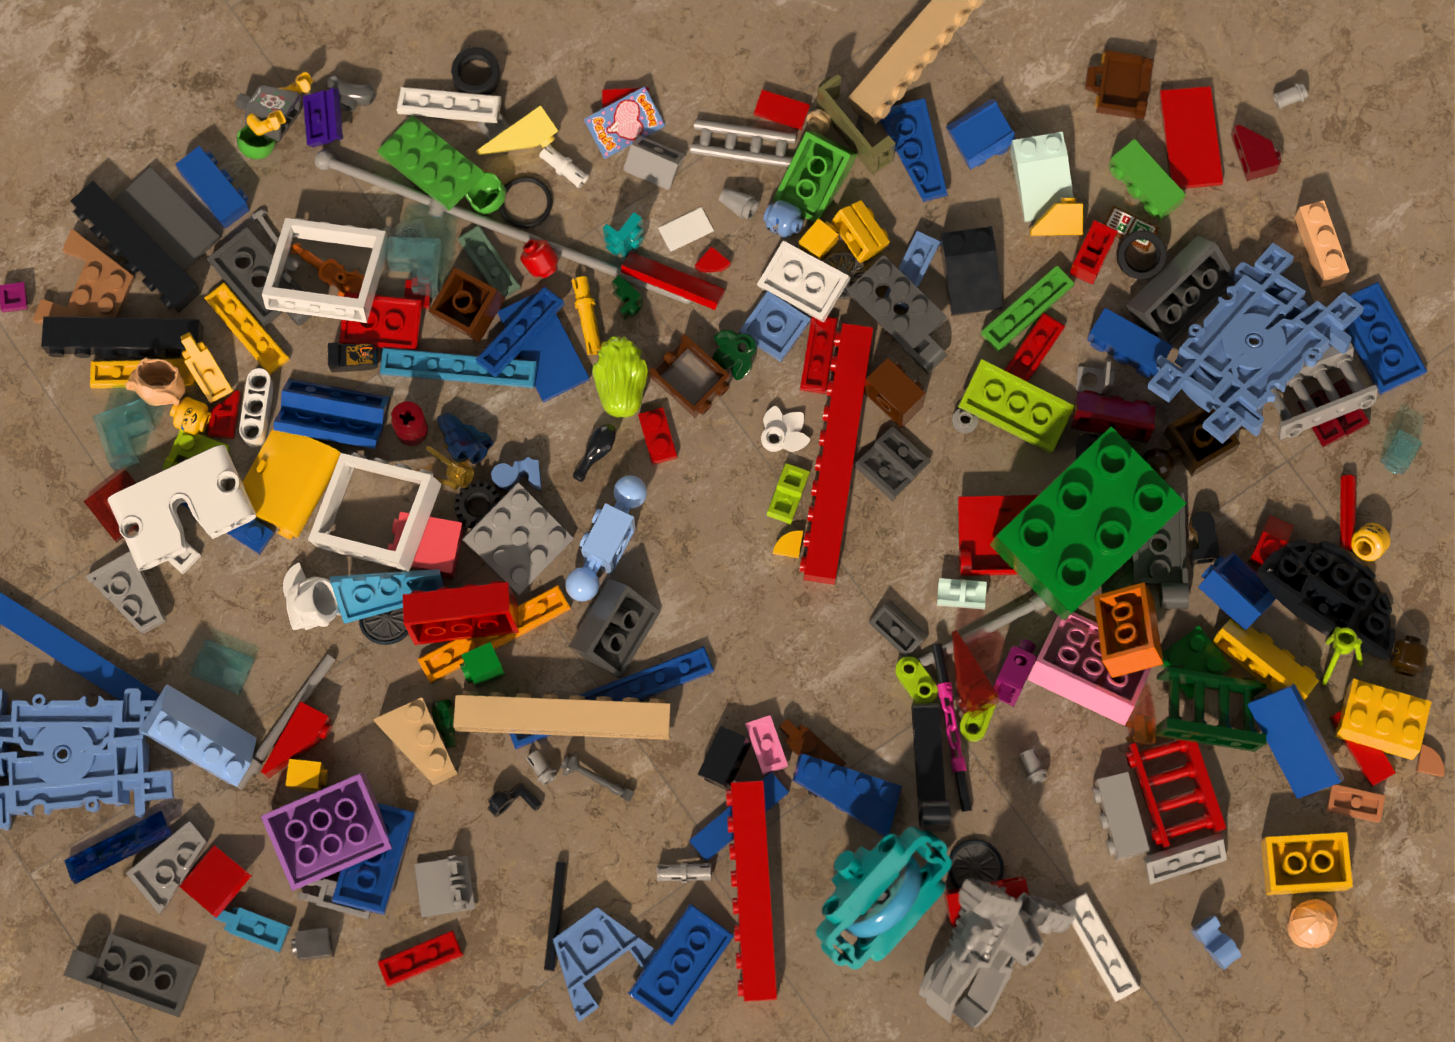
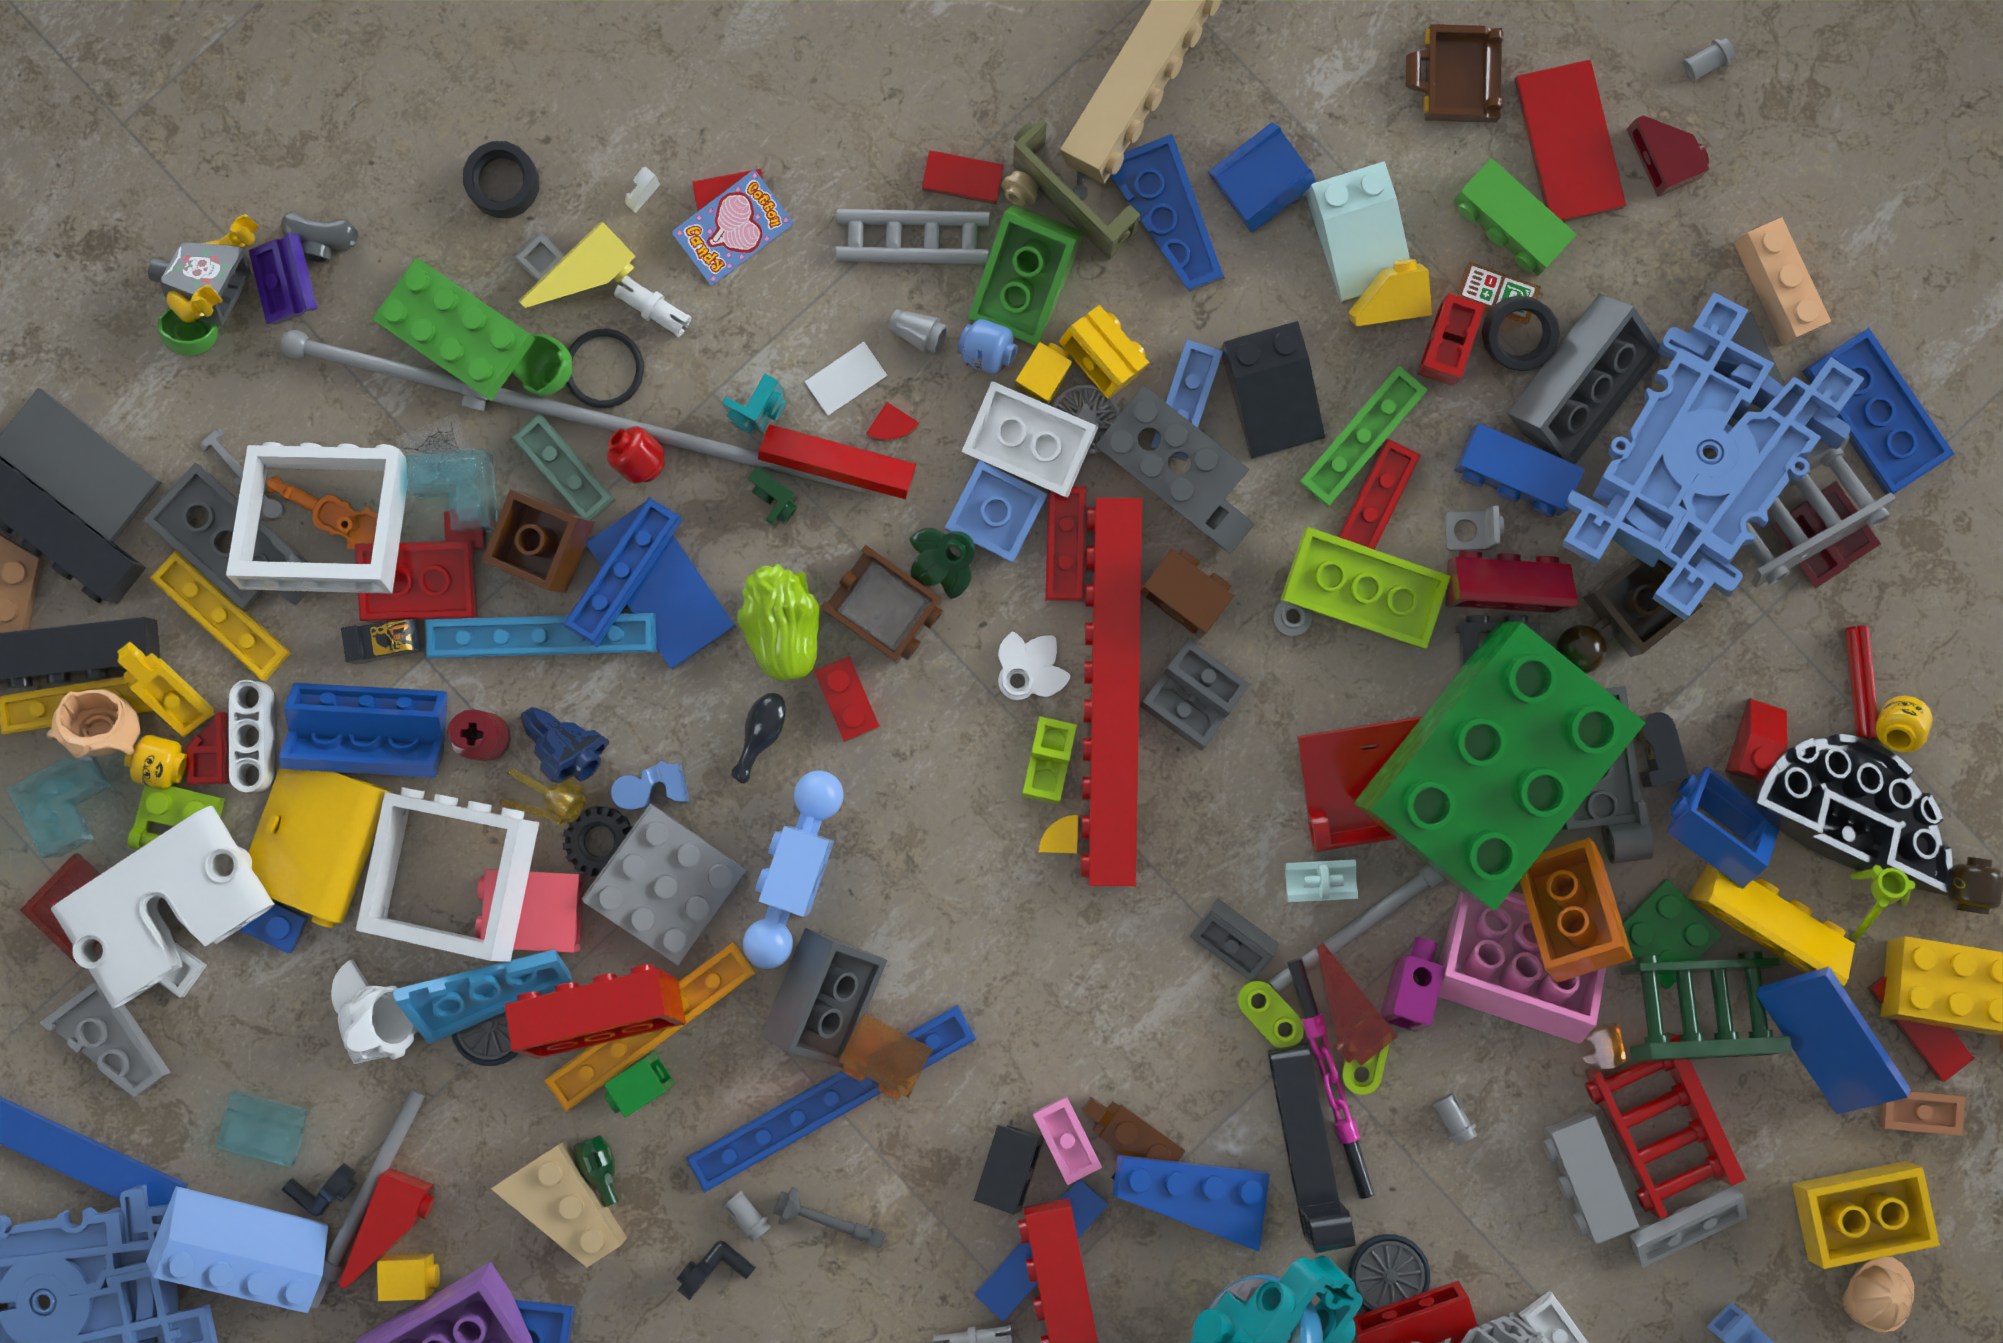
camera: 10 degrees left, 10 degrees up
blue brick [175,146,250,229] -> none
white tile [397,87,502,123] -> none
tan brick [453,691,671,740] -> none
yellow pin [571,276,602,355] -> none
light grey panel [623,135,686,190] -> none
clear light blue brick [1380,430,1423,475] -> none
none -> black plate [282,1162,357,1217]
none -> white tile [625,167,660,213]
none -> clear orange bracket [838,1012,933,1100]

